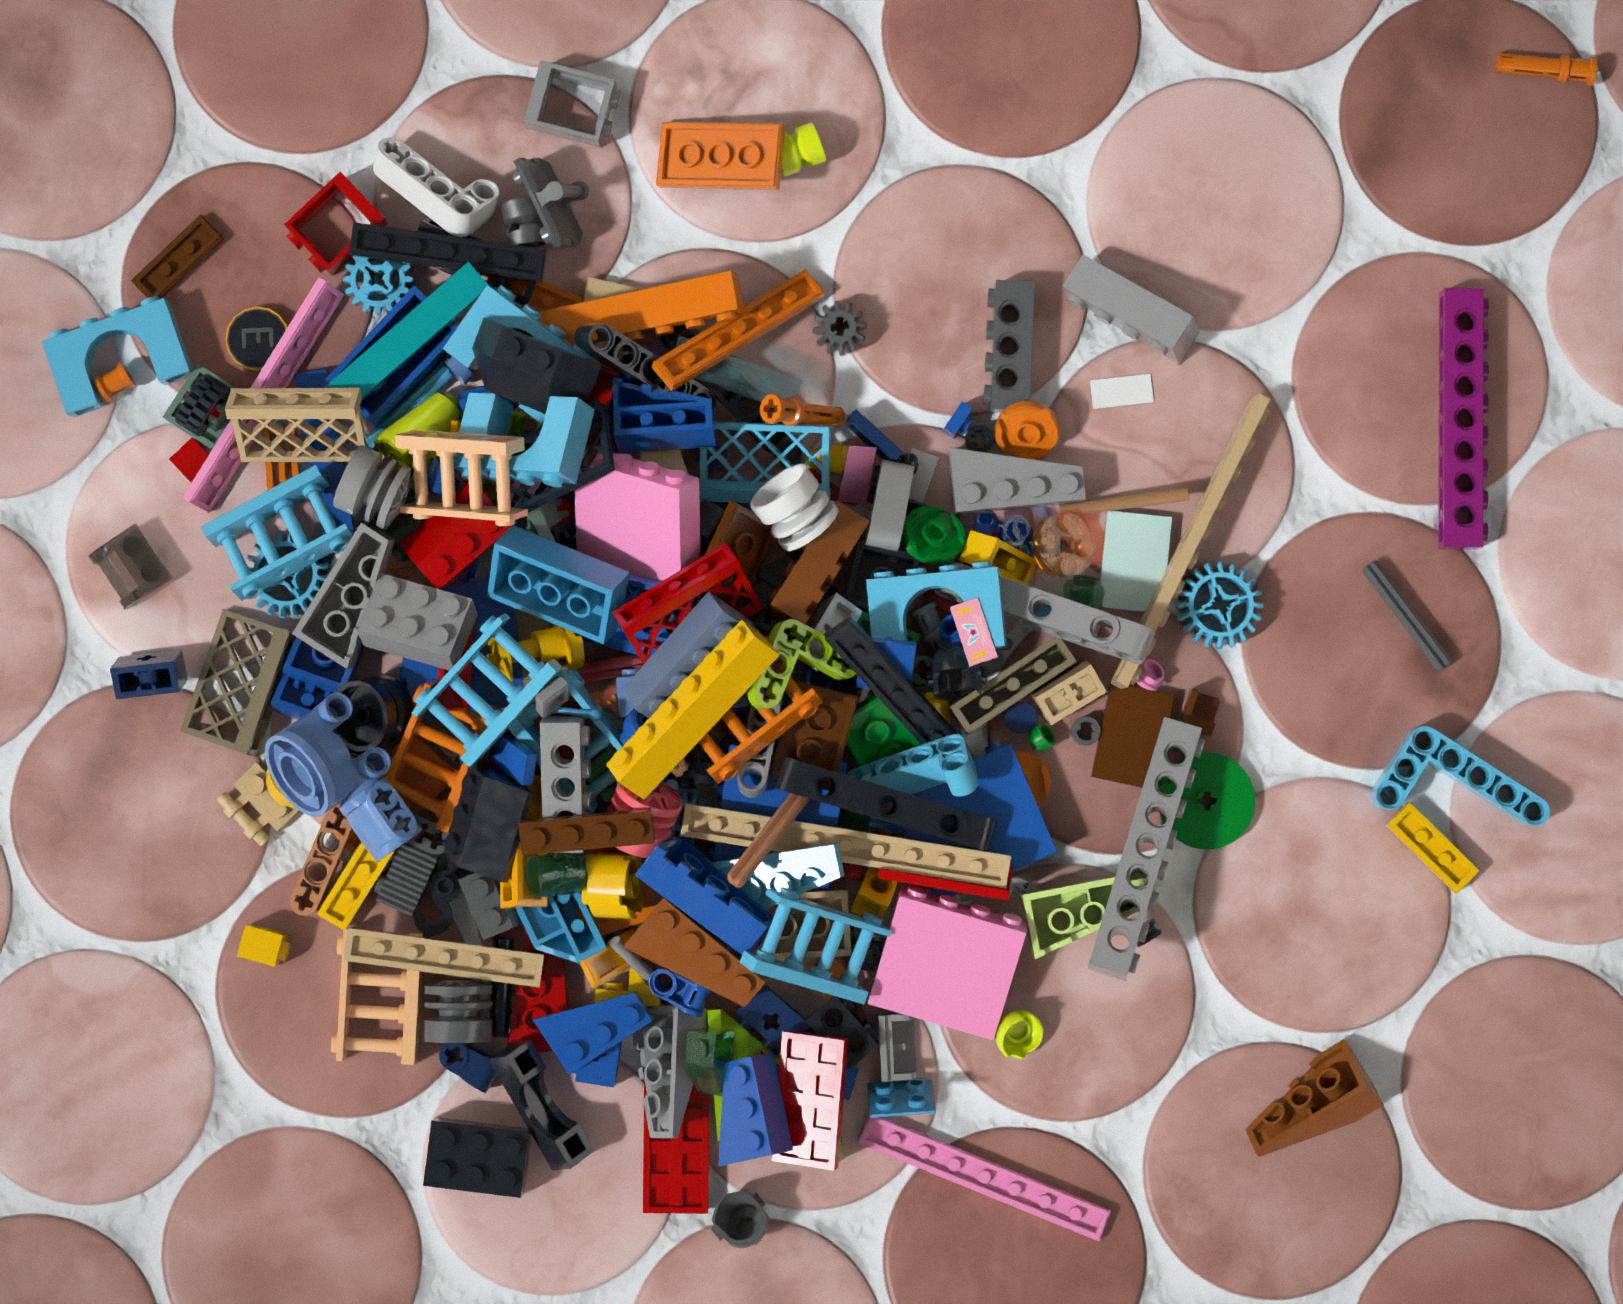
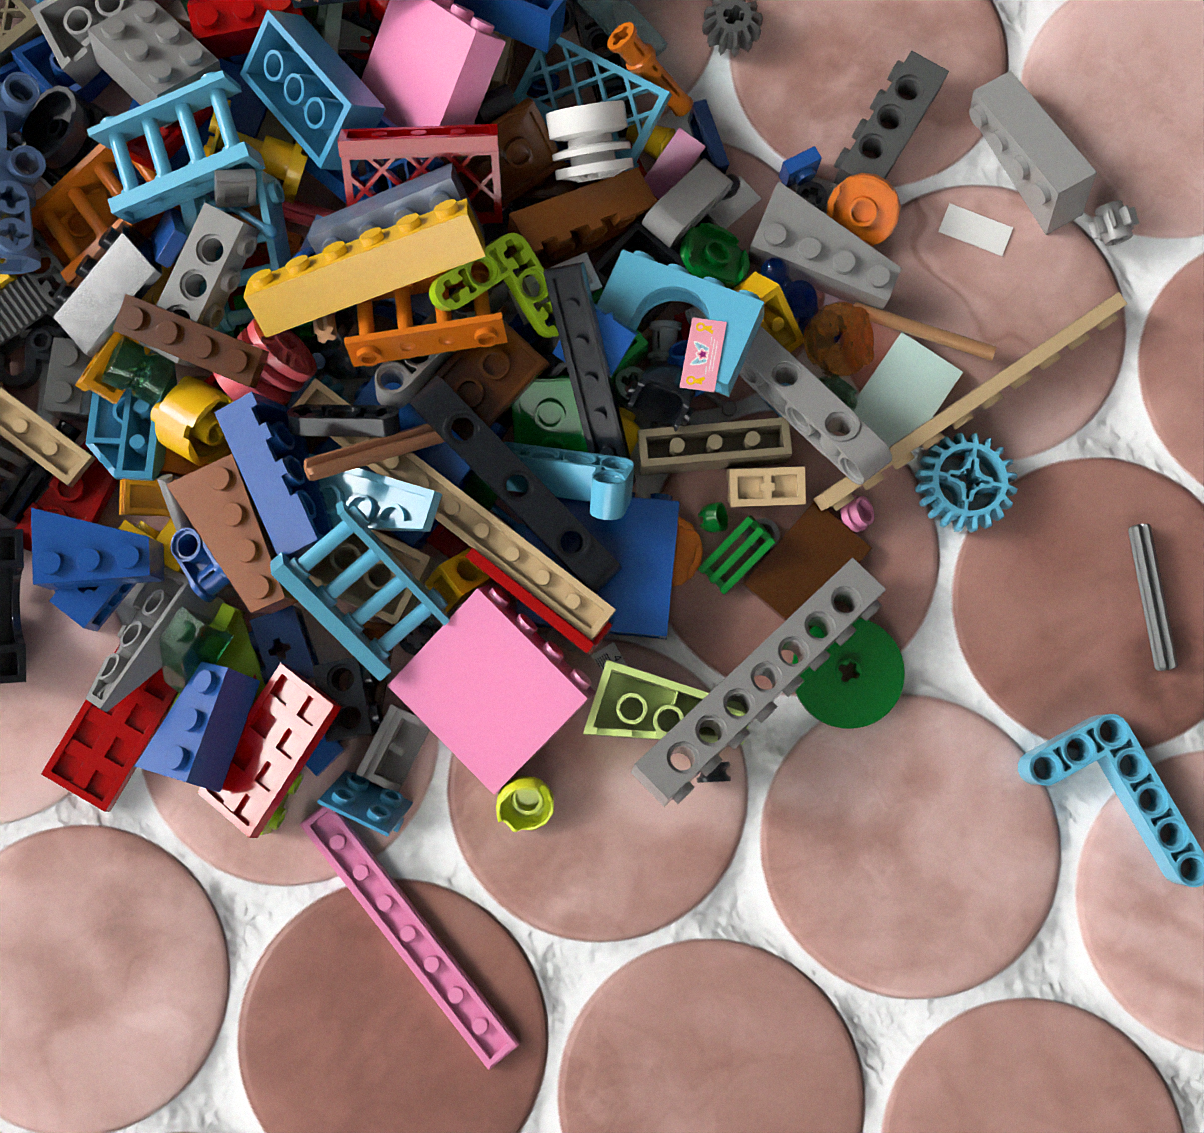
camera: 30 degrees right, 5 degrees down
dark grey cap [711,1191,769,1248] -> none
dark blue tile [1005,702,1038,734] -> none
reddish brown panel [1179,688,1220,736] -> none
dark orange wedge [1246,1039,1384,1157] -> none
yellow plate [1385,802,1480,894] -> none
none -> black beam [287,404,401,437]
none -> green tile [698,515,777,595]
none -> light grey gear [1088,200,1139,246]

